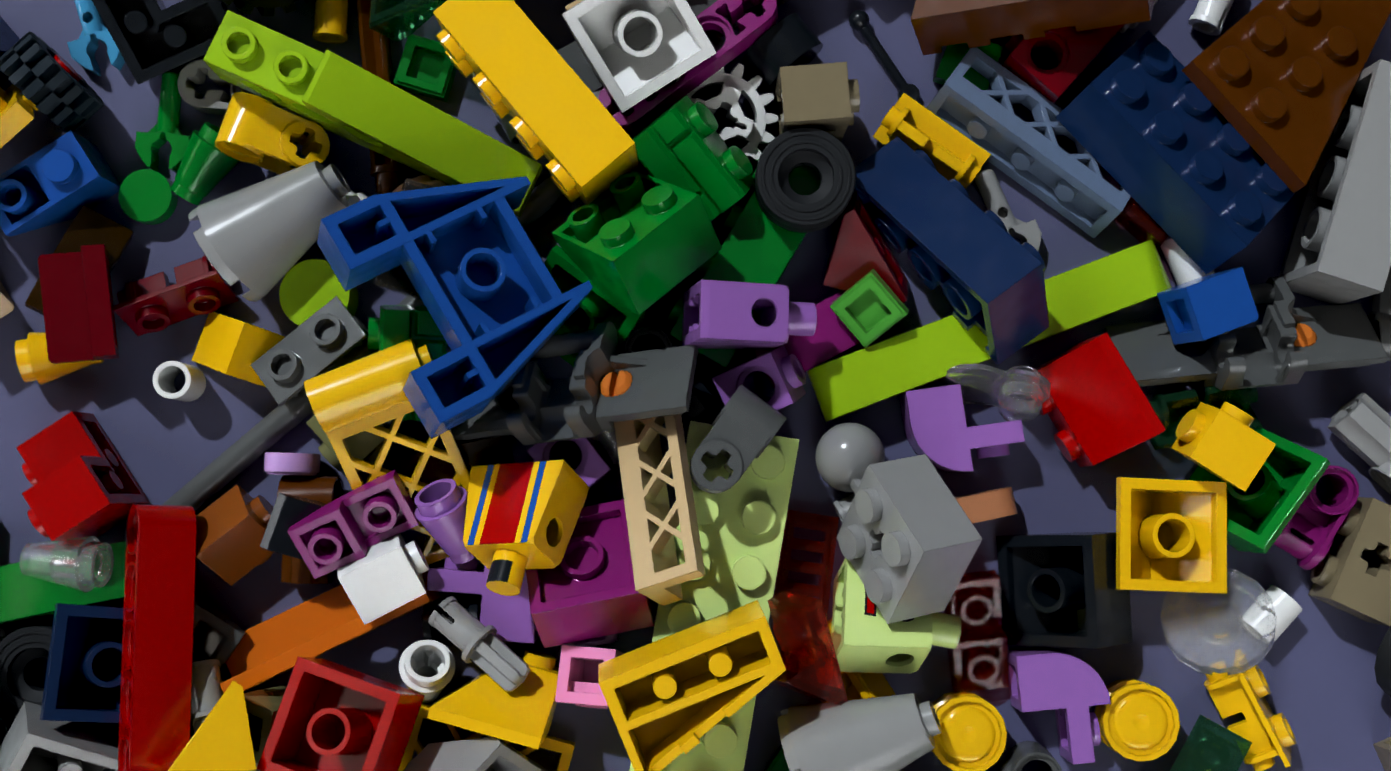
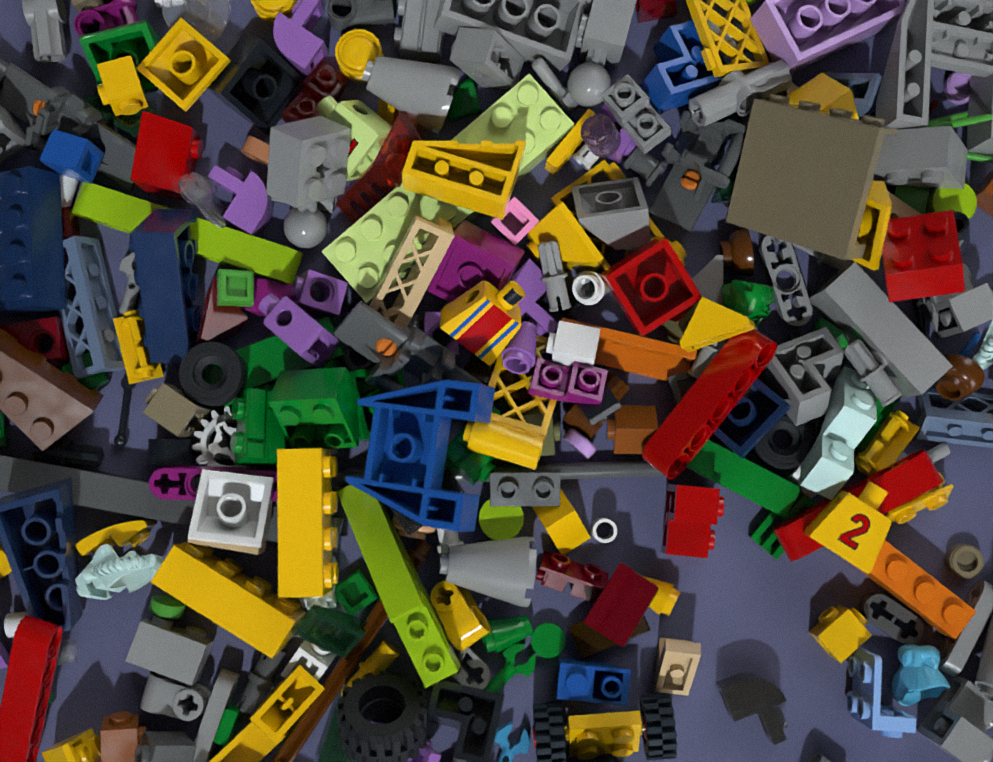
camera: 140 degrees left, 0 degrees up
clear cone [20,536,114,592] -> none
dark grey piece [689,384,787,494] -> none

